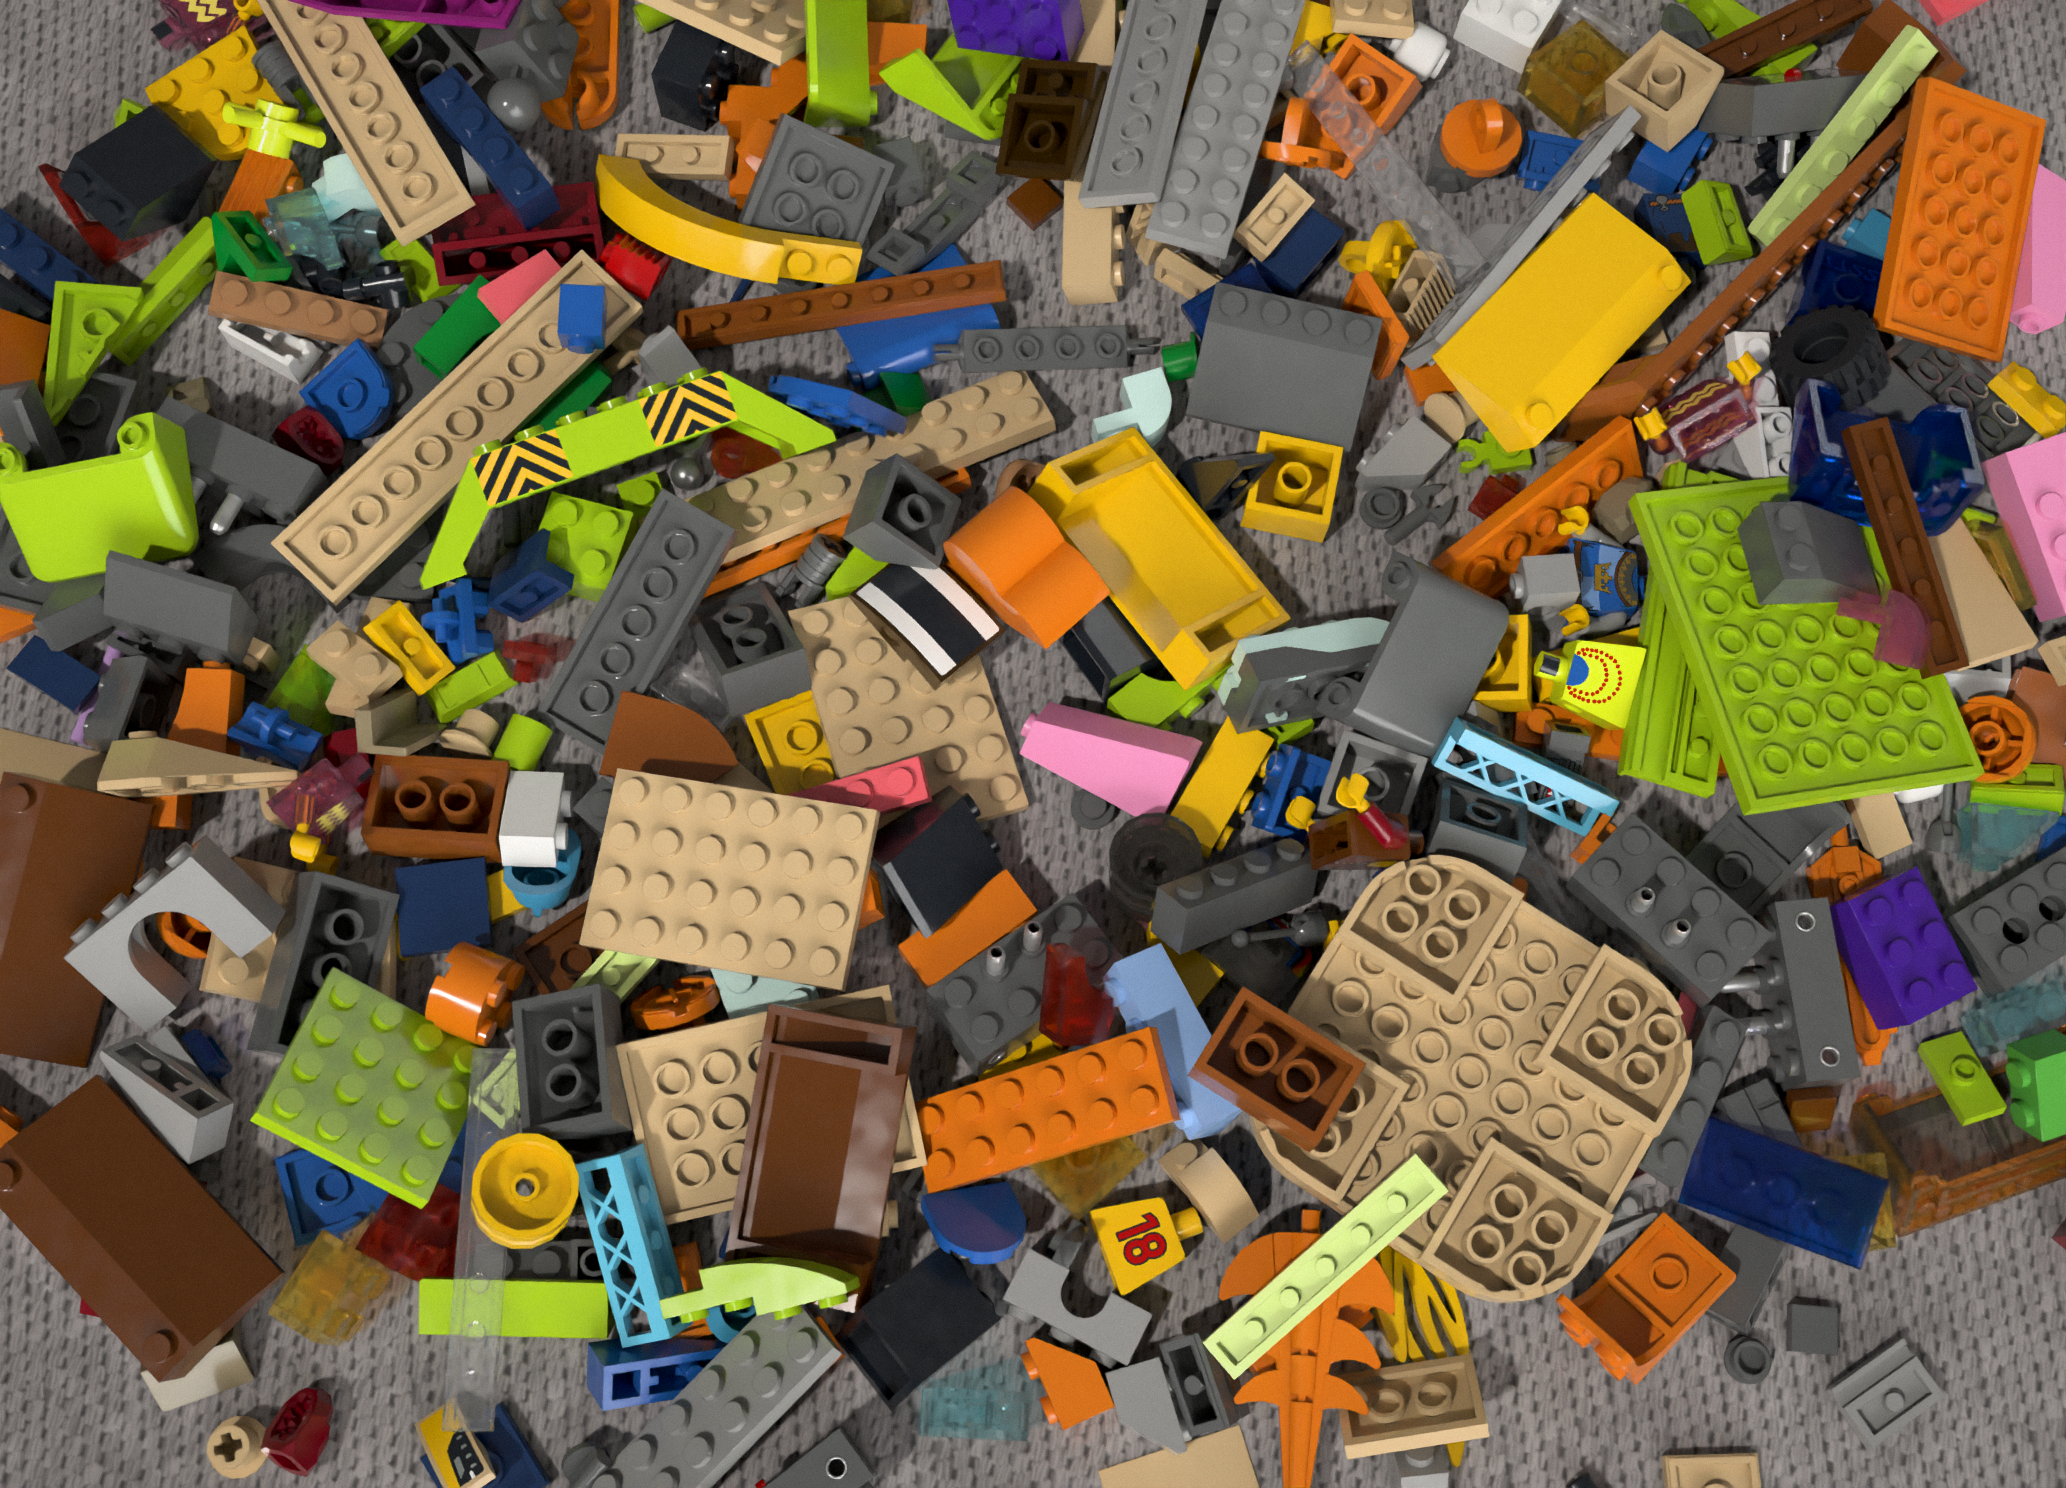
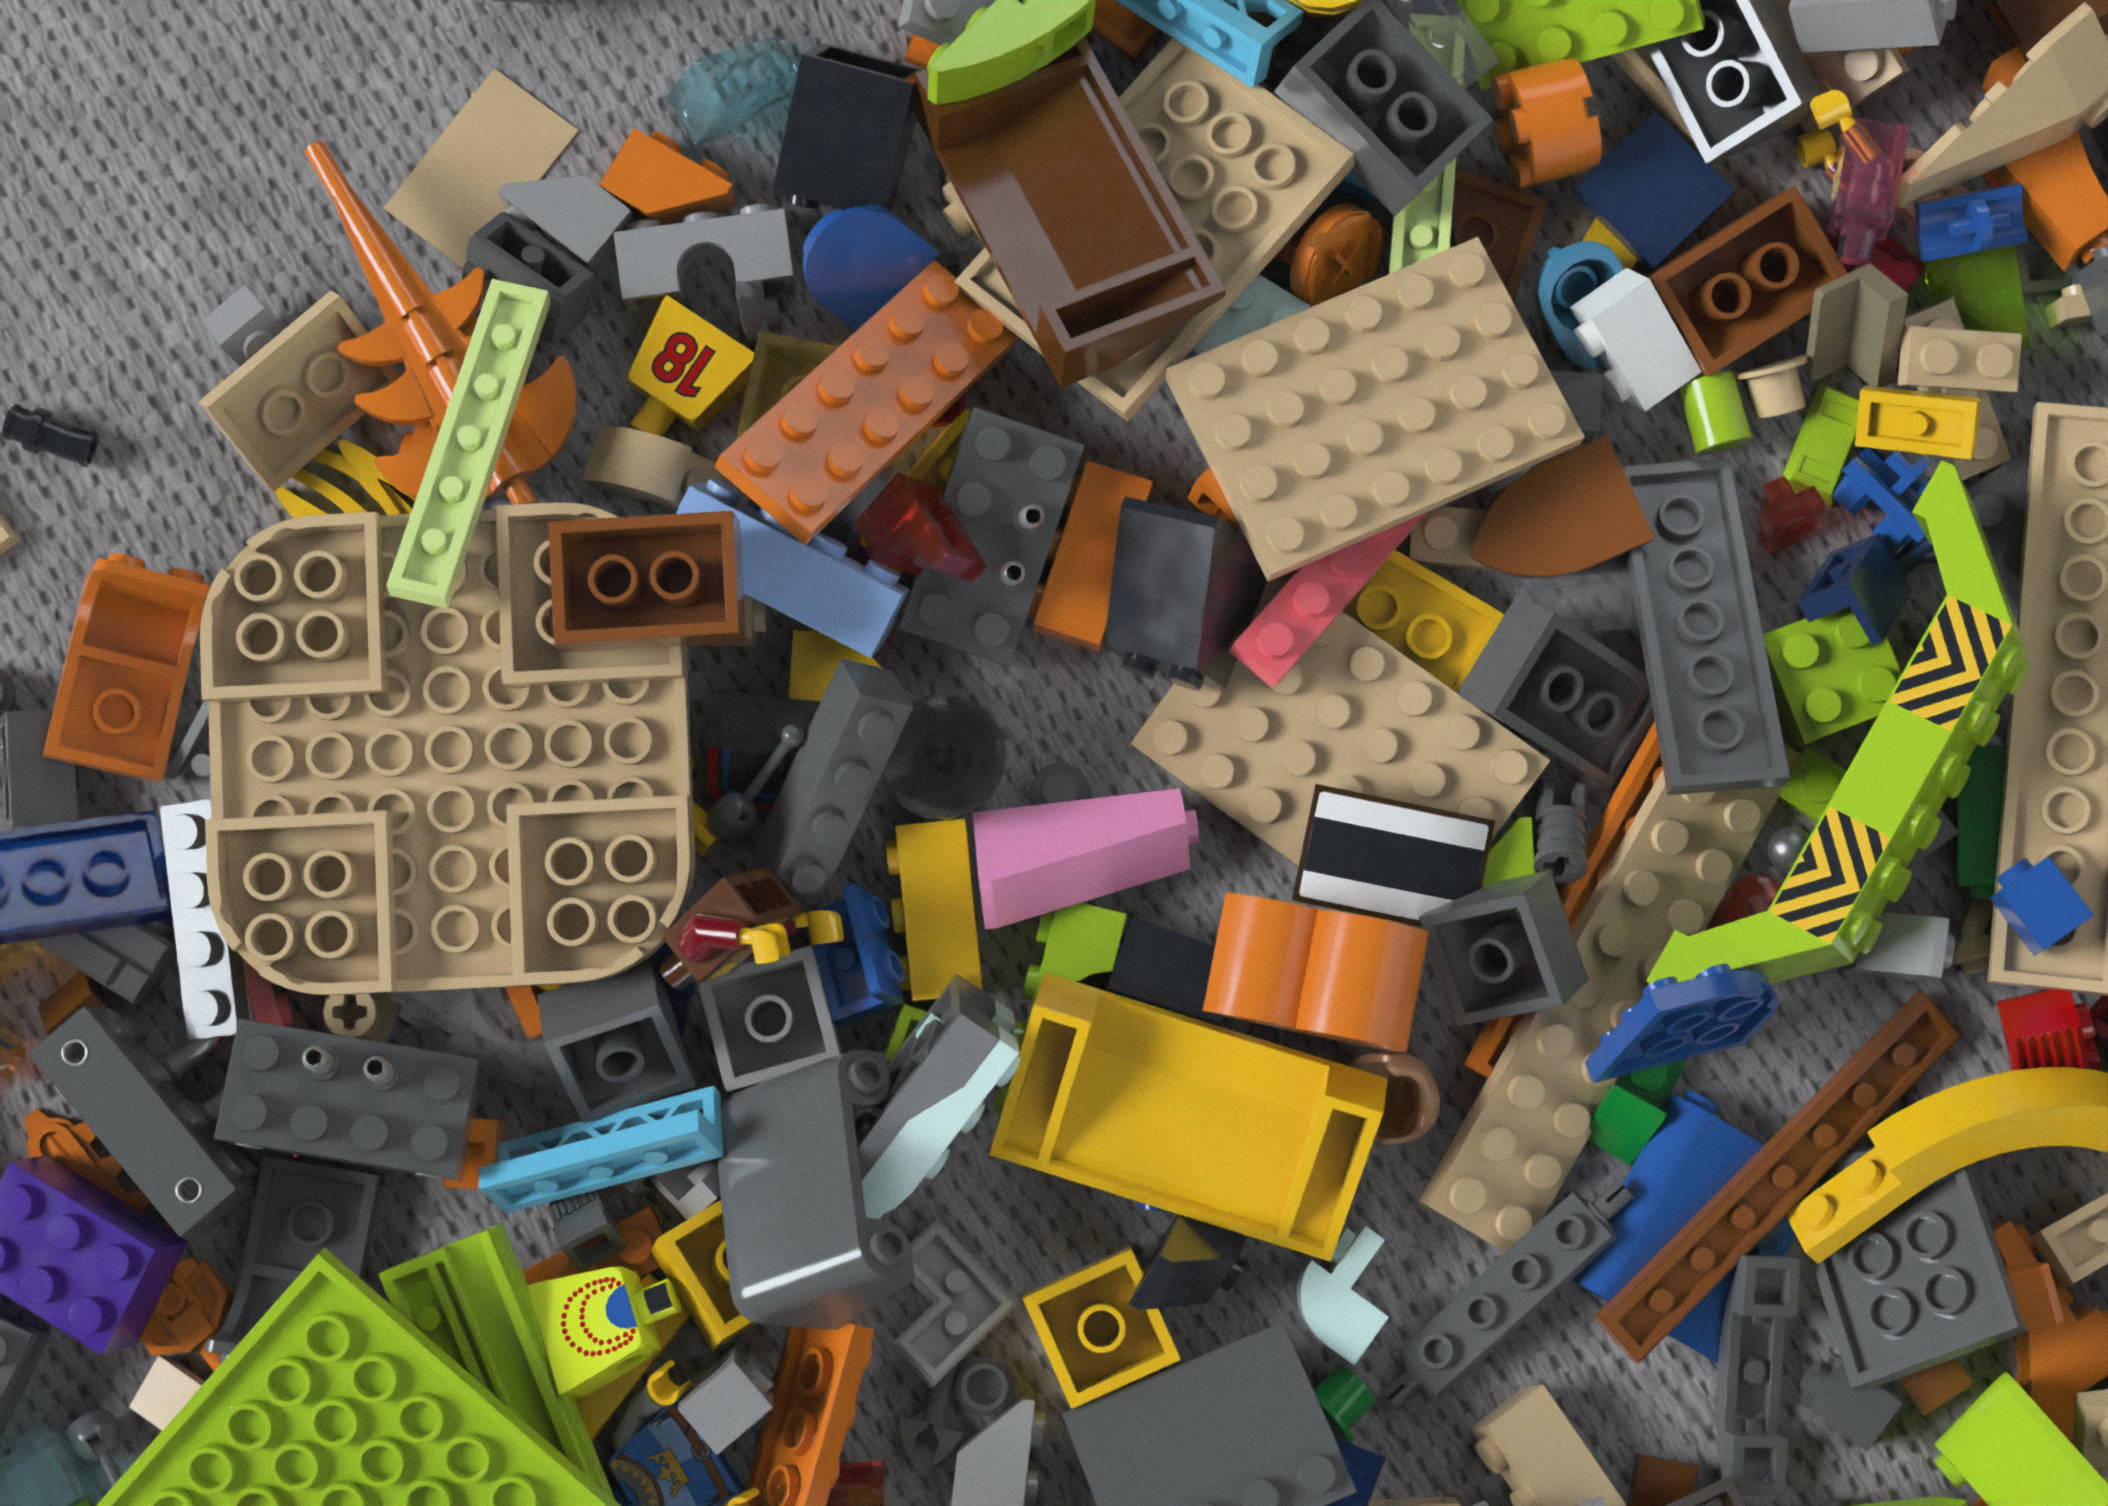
camera: 150 degrees right, 10 degrees up
none -> light grey tile [890,1219,1018,1388]

